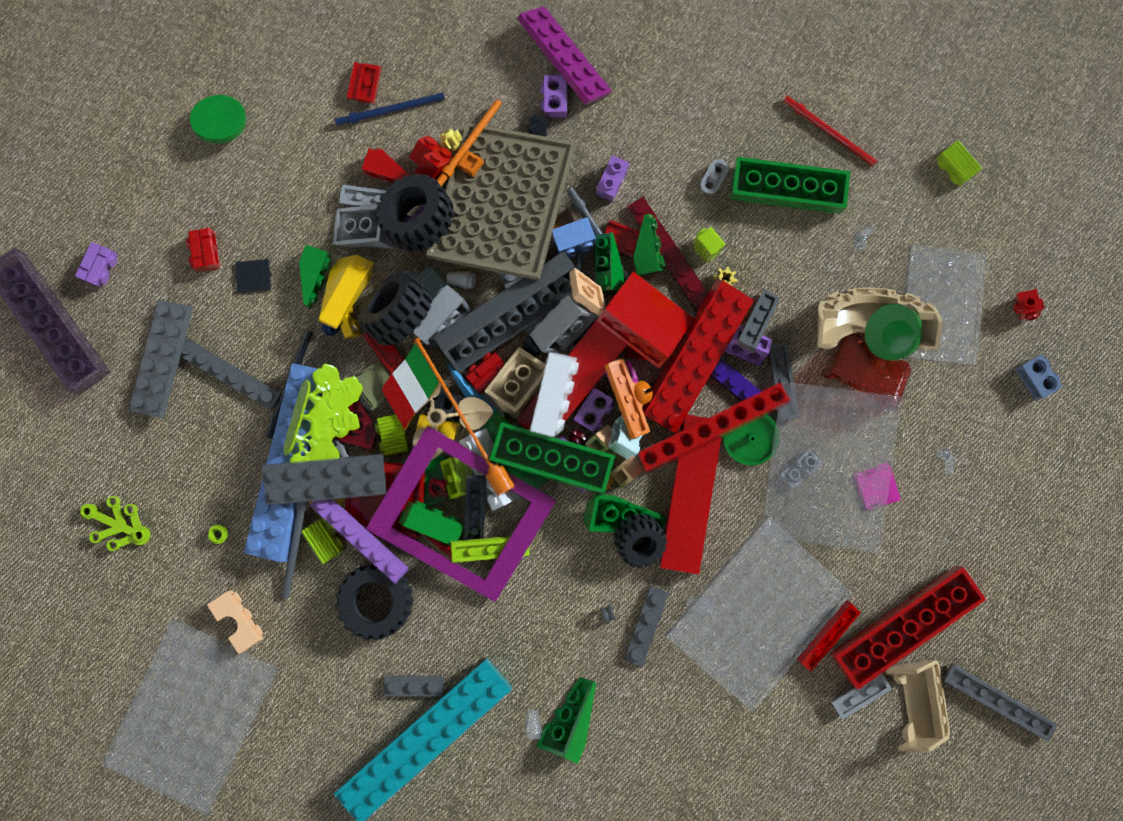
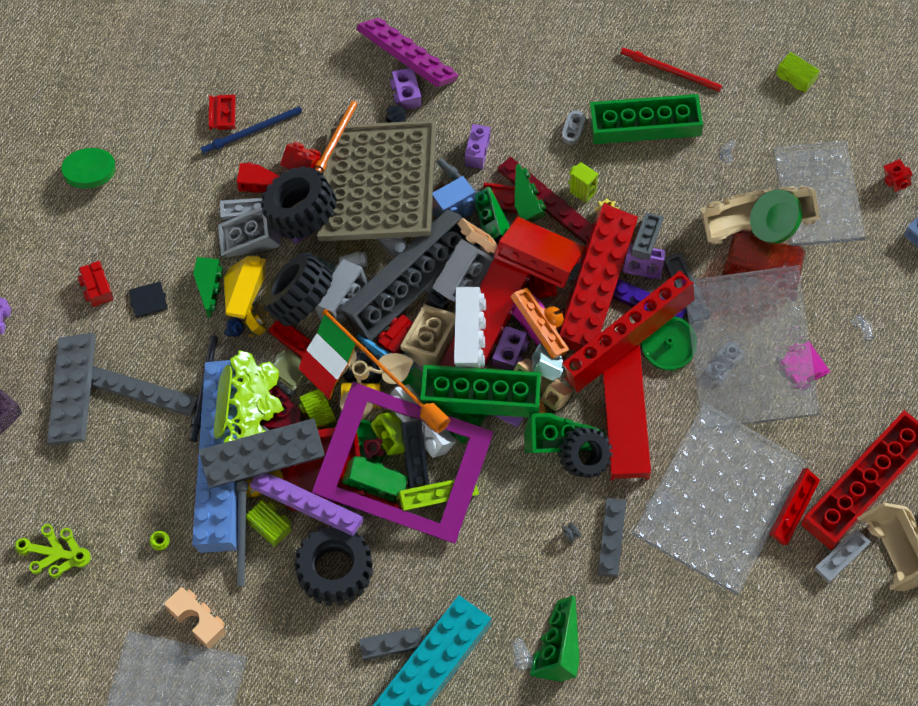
camera: 10 degrees left, 20 degrees down
light yellow gear [439,128,462,152] -> none
orange tile [457,151,484,177] -> none

